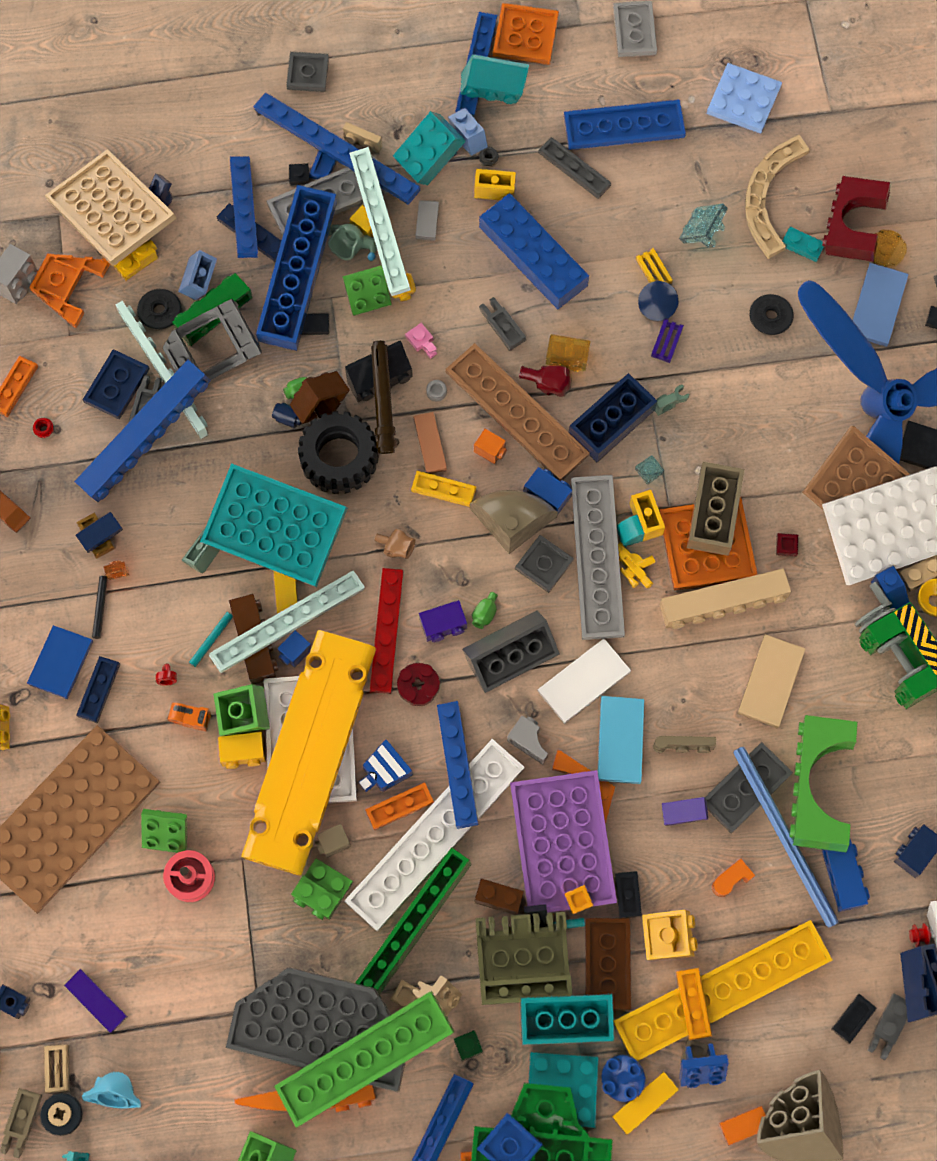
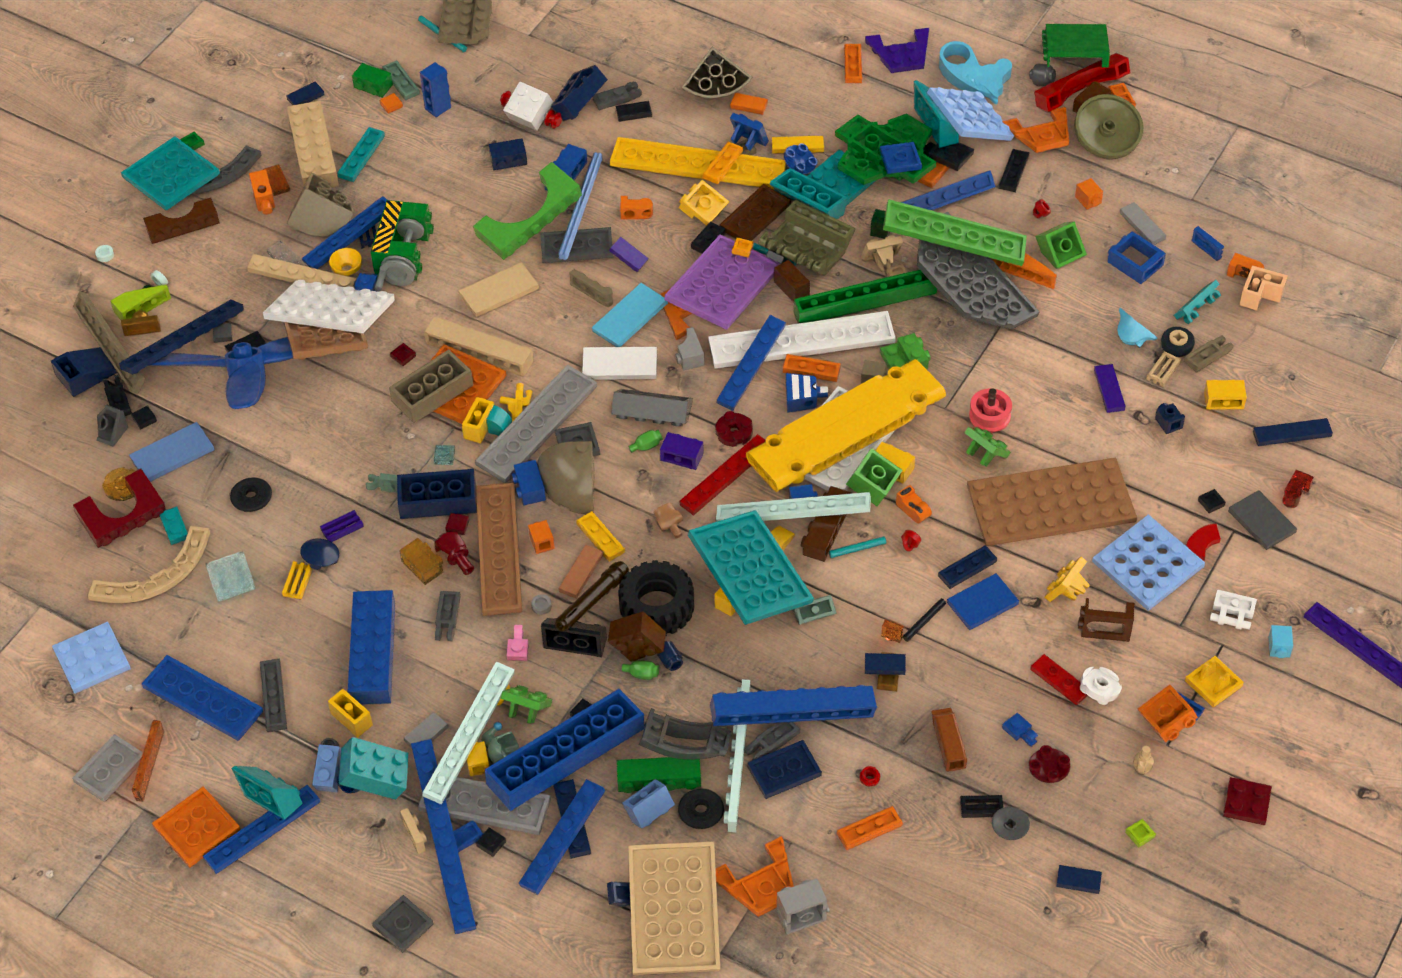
camera: 140 degrees left, 20 degrees down
none -> clear orange tile [132,720,164,802]
none -> dark red tile [445,513,470,535]

